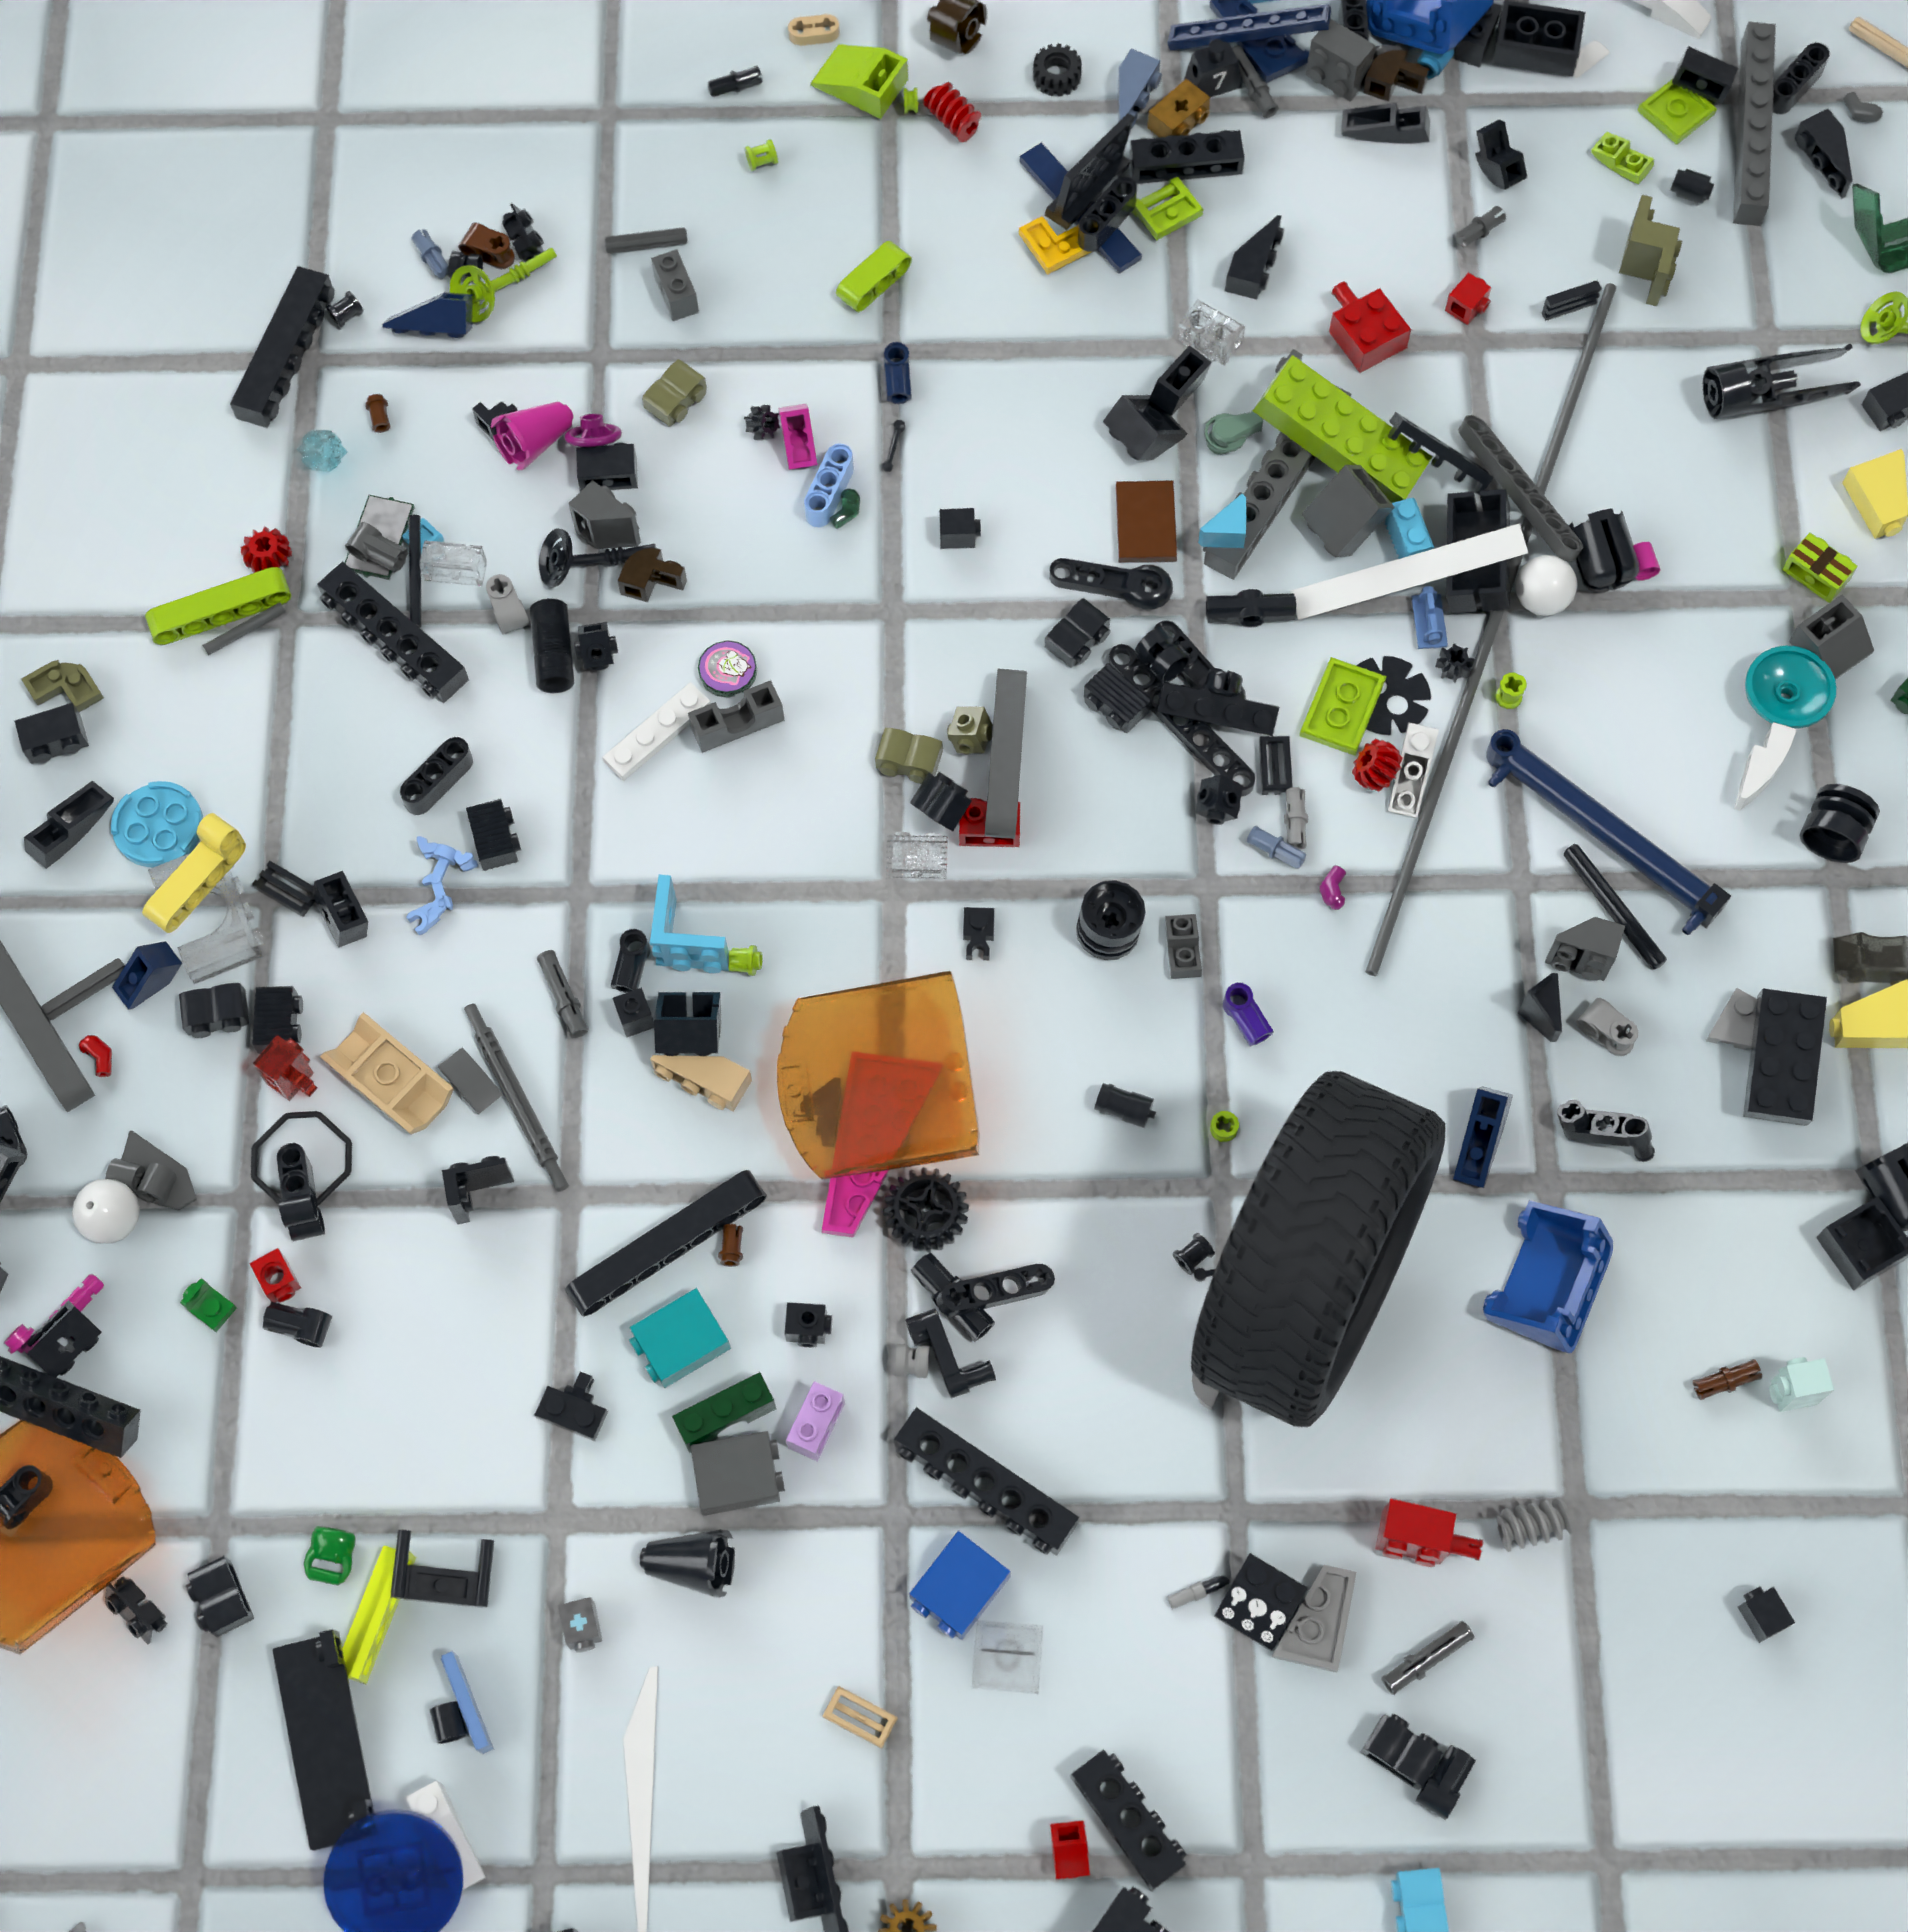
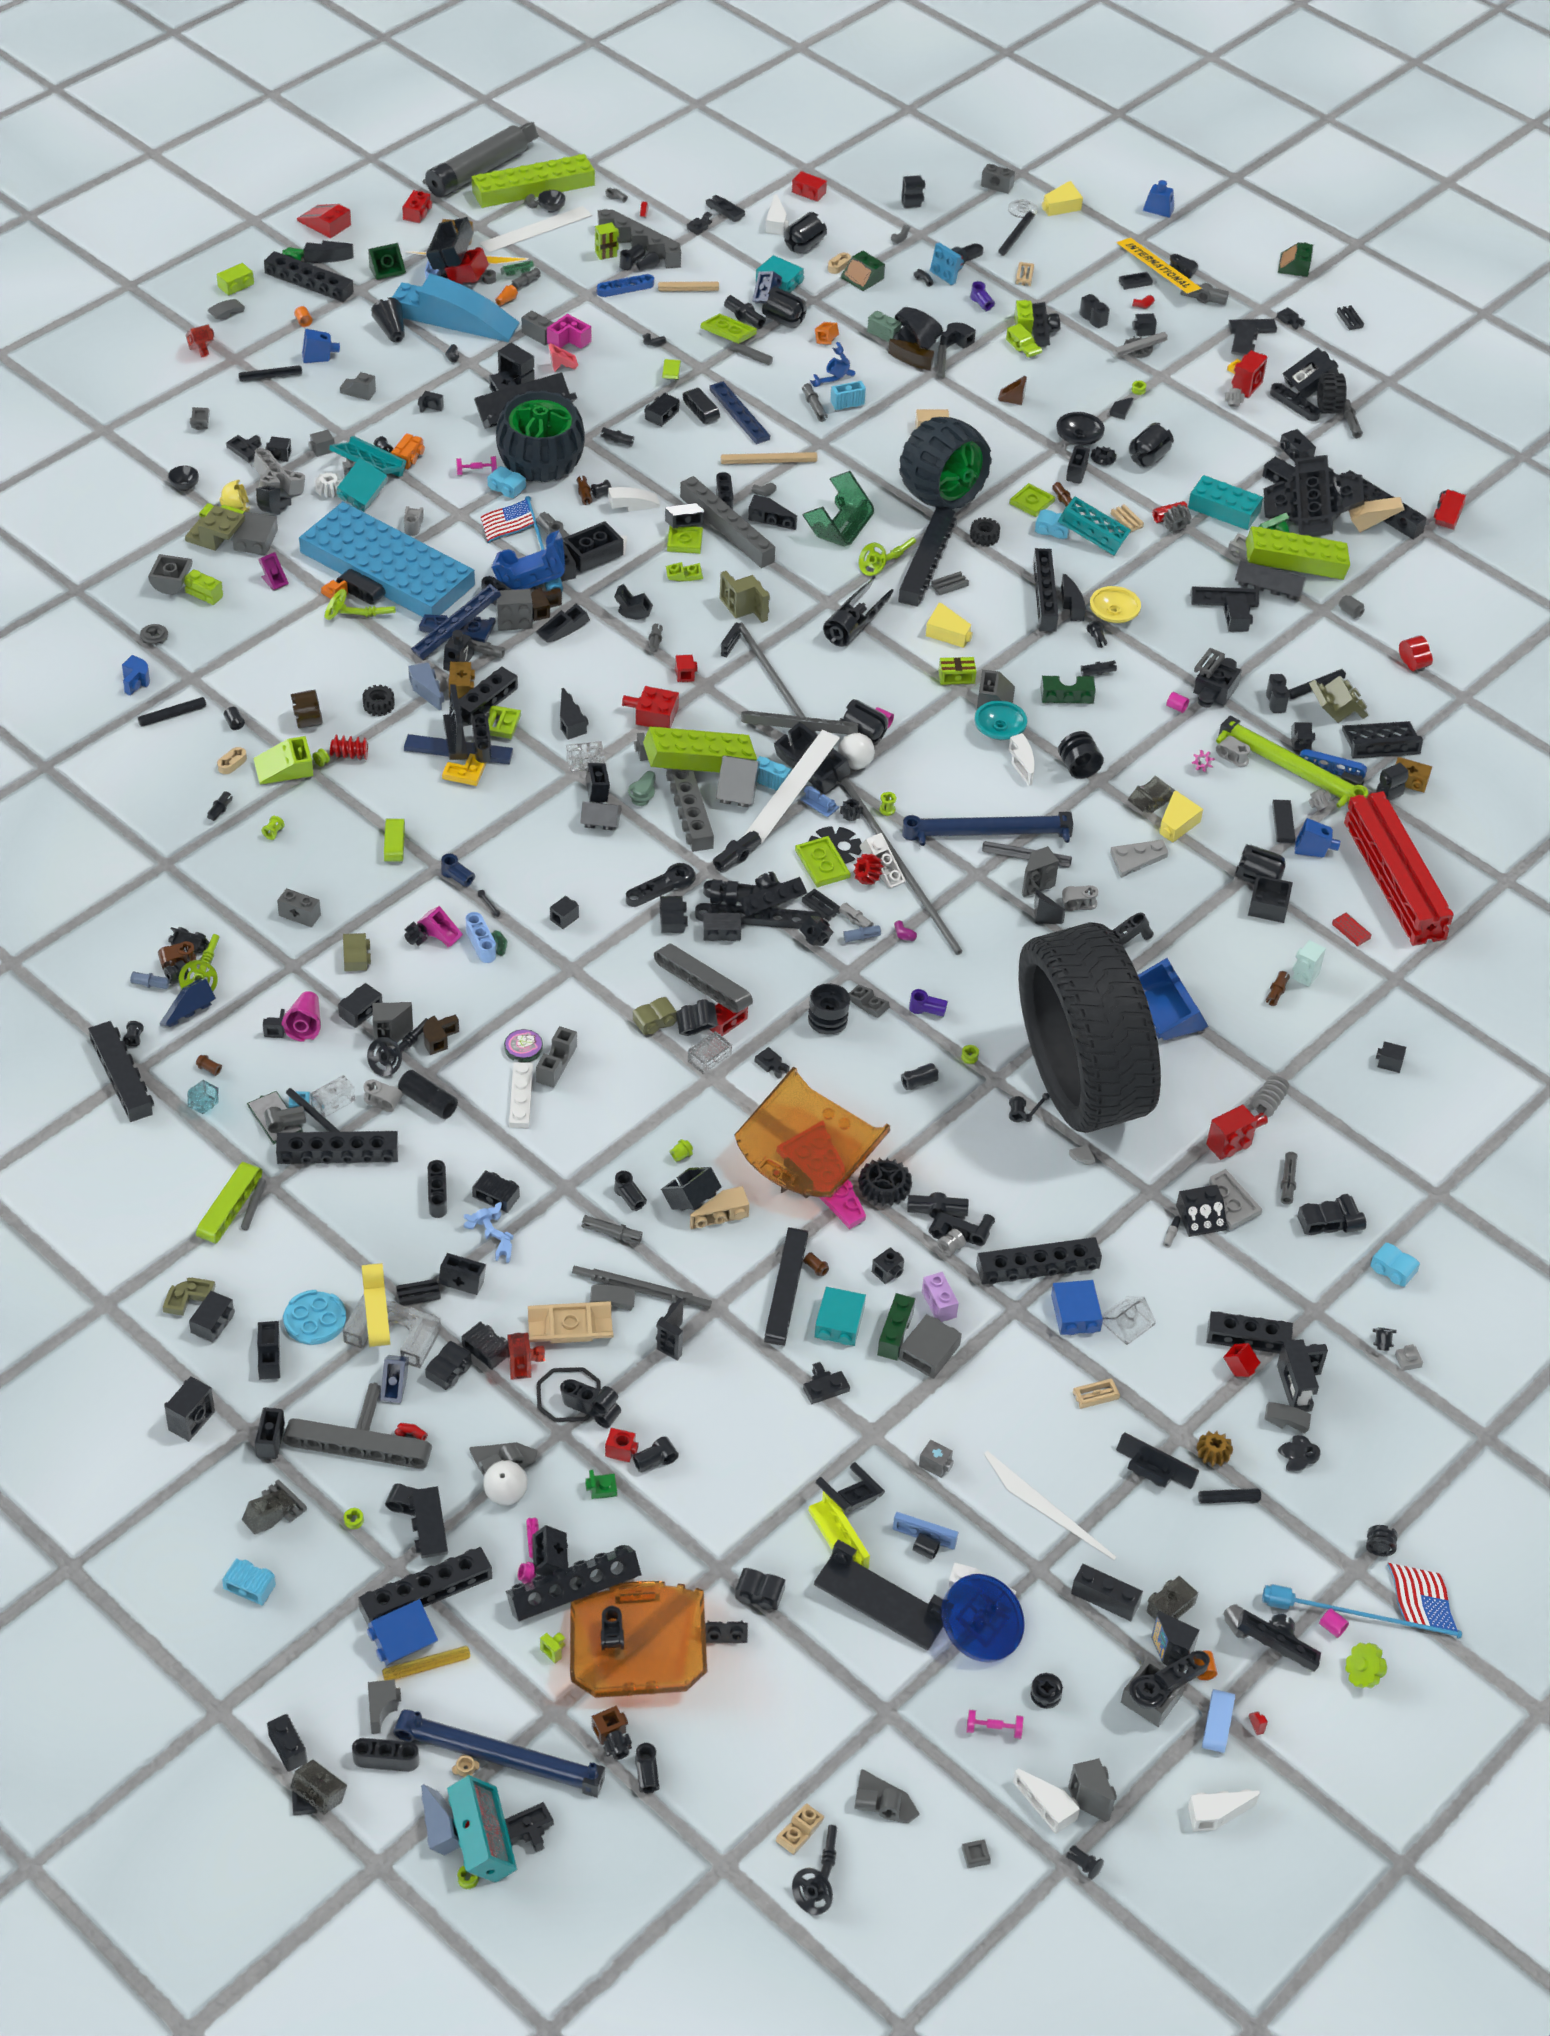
camera: 50 degrees left, 20 degrees down
red gear [241,525,292,573] -> none
green piece [304,1526,356,1586] -> none
magenta piece [565,413,622,447] -> none
black brick [574,622,618,670] -> none
dark grey axle [605,227,688,253] -> none
black brick [613,987,654,1038] -> none
black cone [639,1530,735,1598] -> none
medium azure bracket [650,874,729,973] -> none
black beam [936,1264,1055,1316] -> none
olive brick [947,707,993,754] -> none
reddish brown tile [1116,480,1177,563] -> none
medium azure slope [1198,494,1246,548] -> none
black hinge [1388,412,1494,495] -> none
black brick [1670,168,1715,204] -> none
black brick [1743,988,1827,1126] -> none

